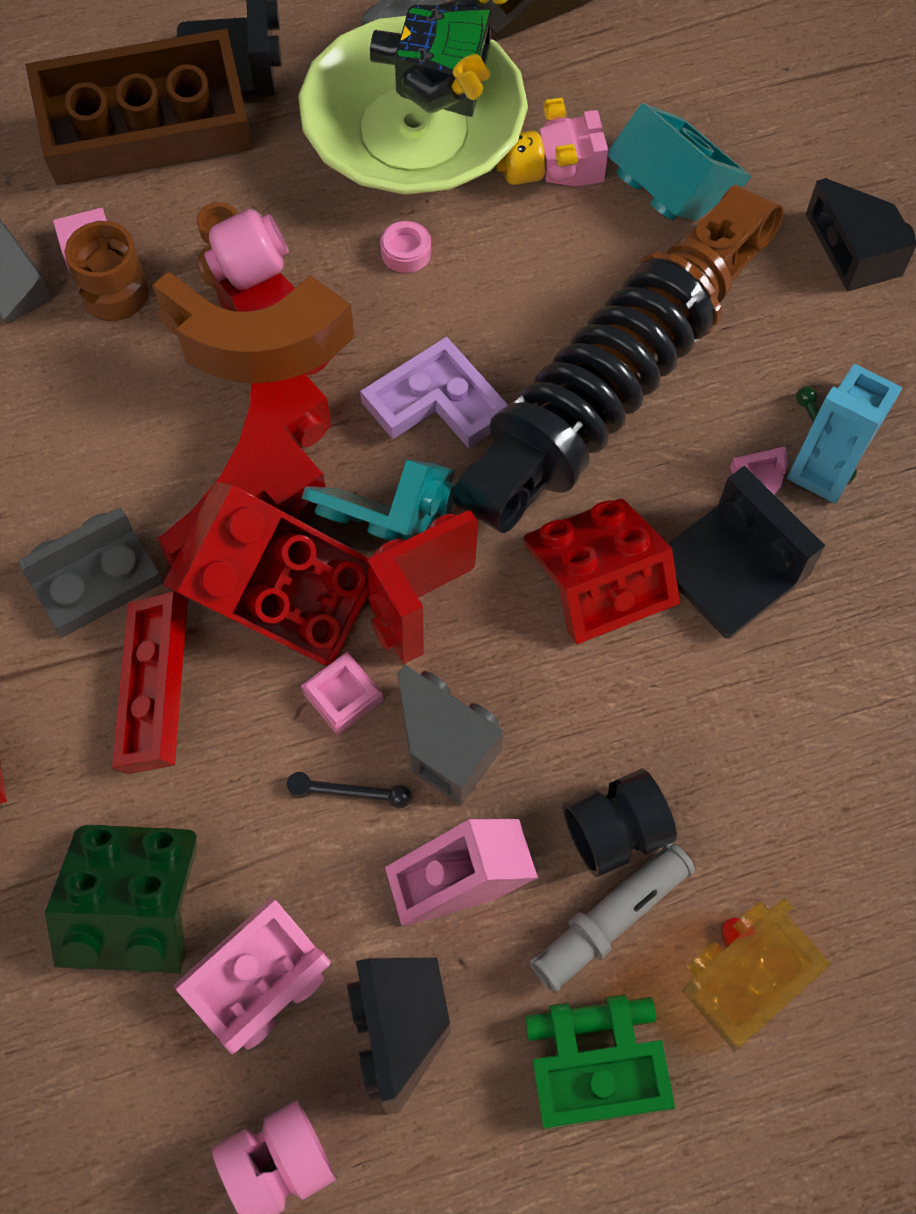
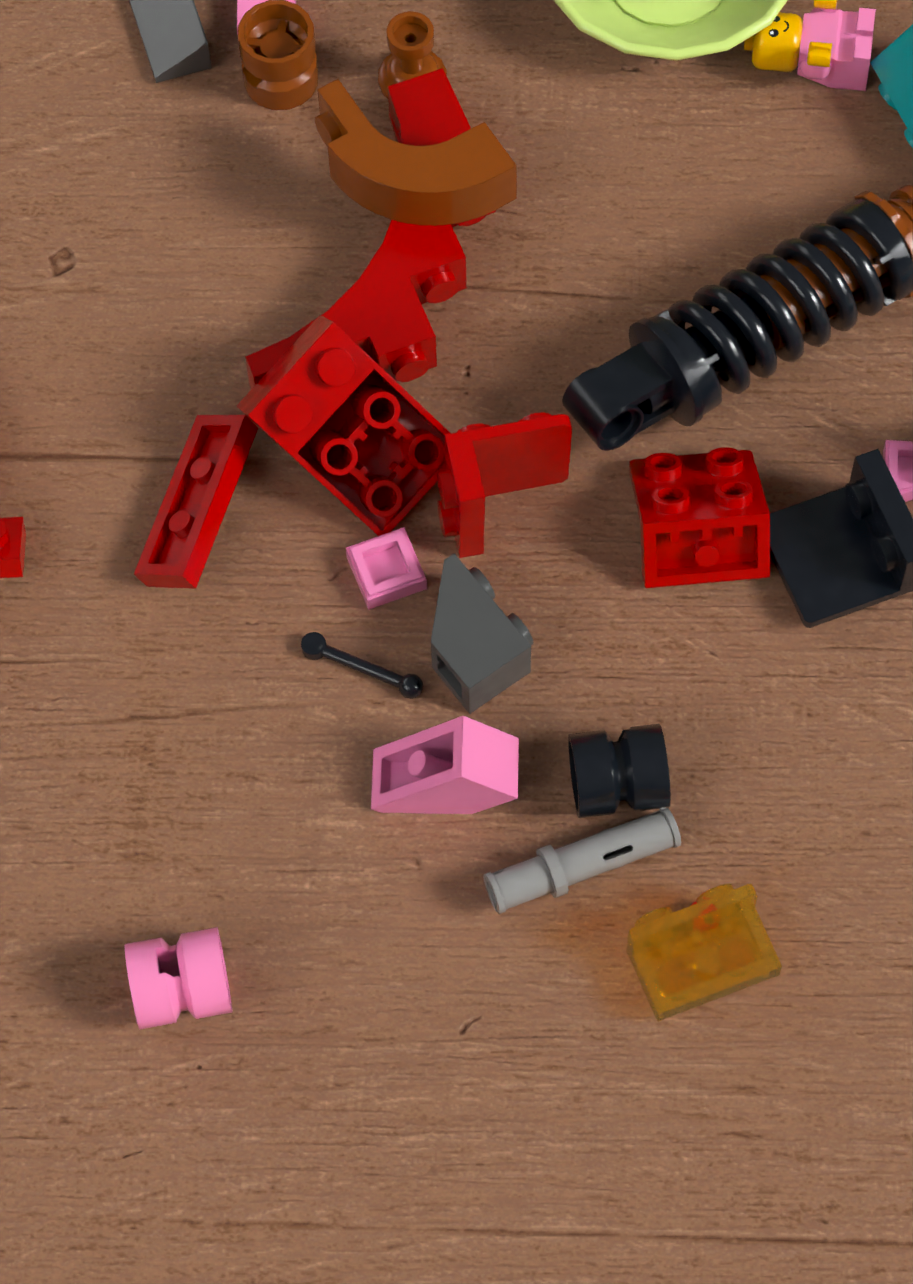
camera: 20 degrees right, 0 degrees up
dark grey bracket [18,508,163,638] -> none
dark green bracket [45,825,197,973] -> none
bright pink bracket [173,897,331,1055] -> none
bright pink head [204,209,289,290] -> none
teal bracket [302,460,457,541] -> none
black slope [347,957,450,1115] -> none
lavender plate [360,337,508,449] -> none
bright pink tile [380,221,431,273] -> none
green plate [524,994,675,1131] -> none

